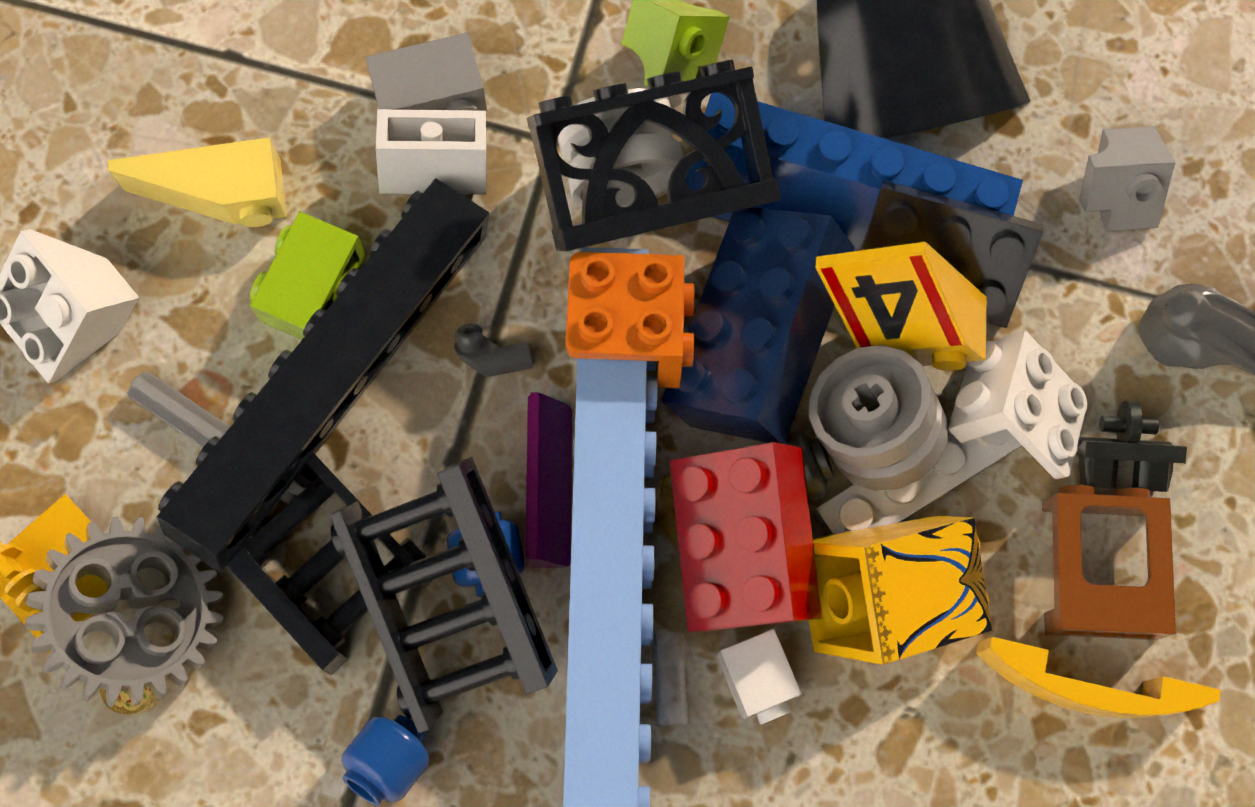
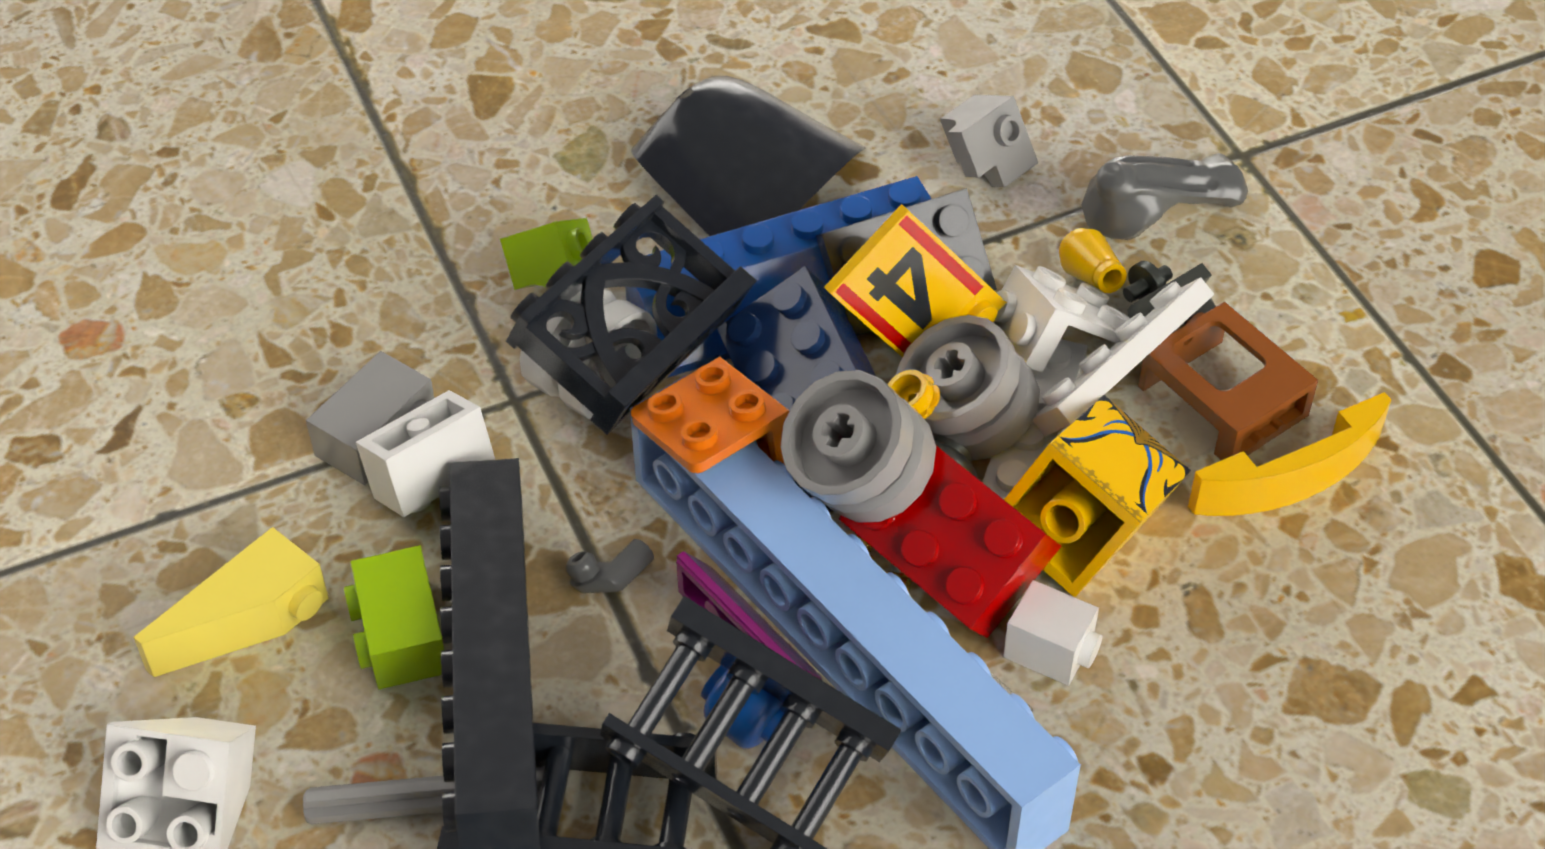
camera: 35 degrees left, 25 degrees down
none -> light grey wheel [780,370,936,522]
none -> yellow plate [888,370,940,419]
none -> white plate [1033,277,1214,437]
none -> yellow cone [1059,228,1127,293]

